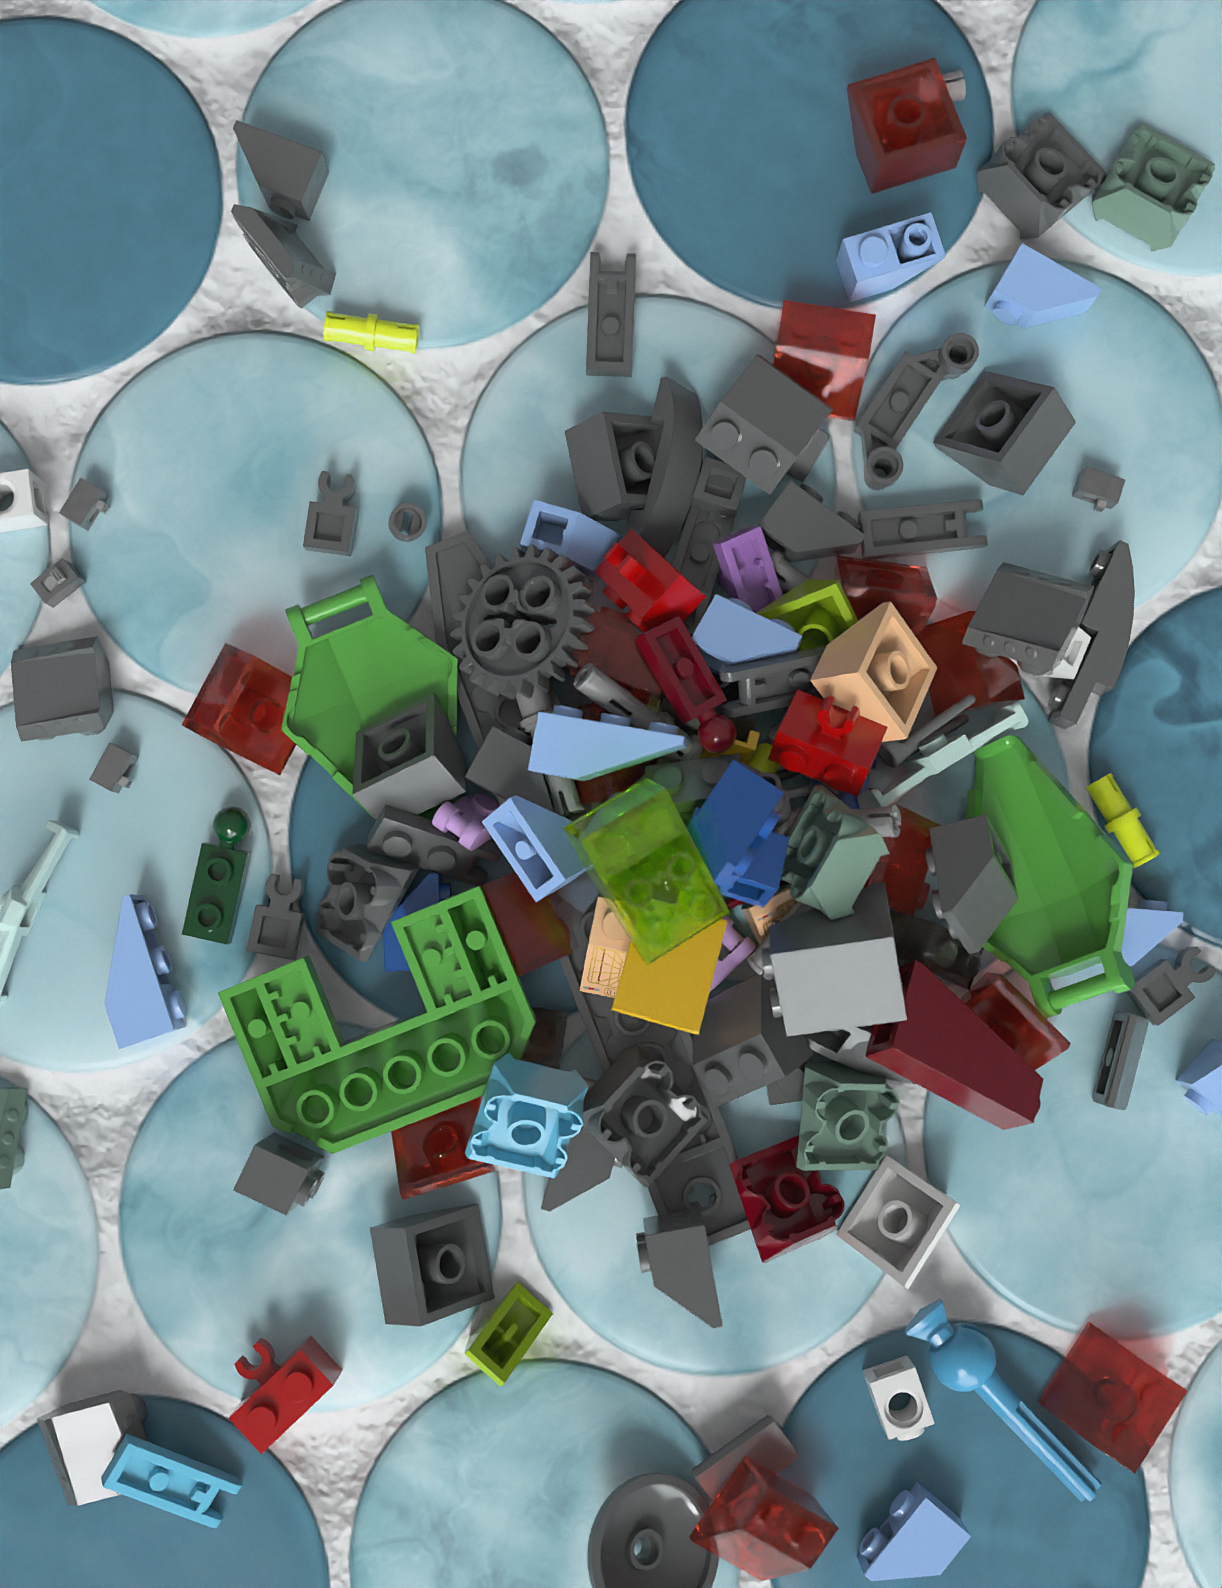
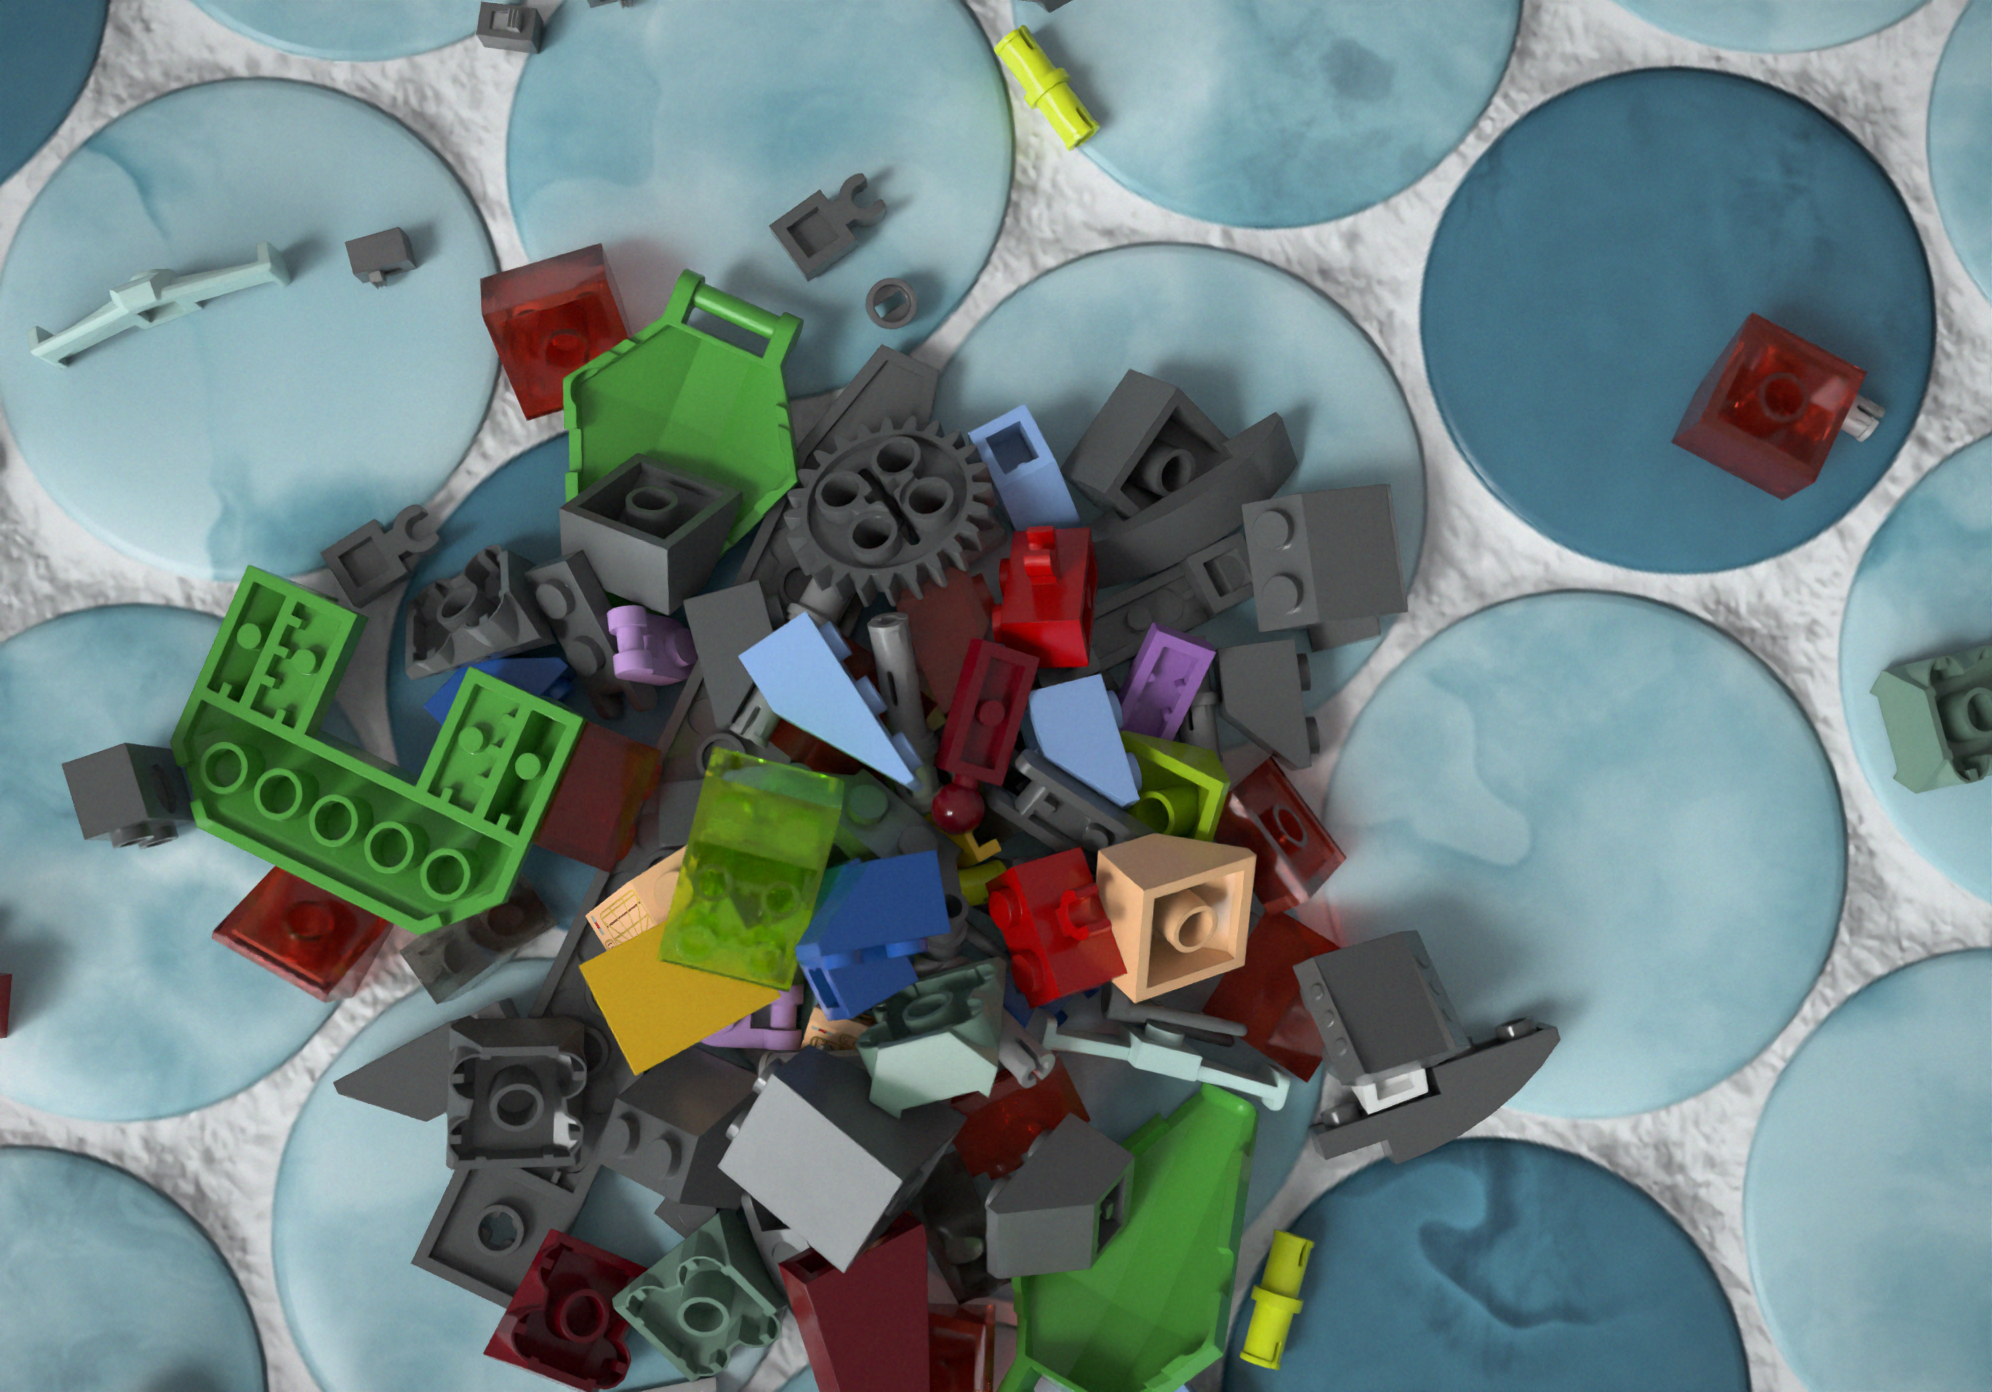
camera: 50 degrees right, 0 degrees up
dark grey slope [11,636,113,742] -> none
light blue slope [104,894,187,1049] -> none
dark green plate [181,806,252,945] -> none
dark grey slope [370,1204,495,1327] -> none
lime slope [464,1282,553,1387] -> none
medium azure slope [465,1053,589,1178] -> none
light blue slope [482,795,598,902] -> none
dark grey hinge [586,252,636,377] -> none
dark grey slope [636,1208,723,1328] -> none
clear red slope [771,300,876,421] -> none
light blue slope [836,212,946,303] -> none
dark grey plate [853,333,979,491] -> none
dark grey hinge [858,499,988,561] -> none
dark grey slope [933,371,1076,496] -> none
dark grey slope [977,113,1107,239] -> none
light blue slope [985,243,1103,328] -> none
flat silver piece [1072,466,1126,513] -> none

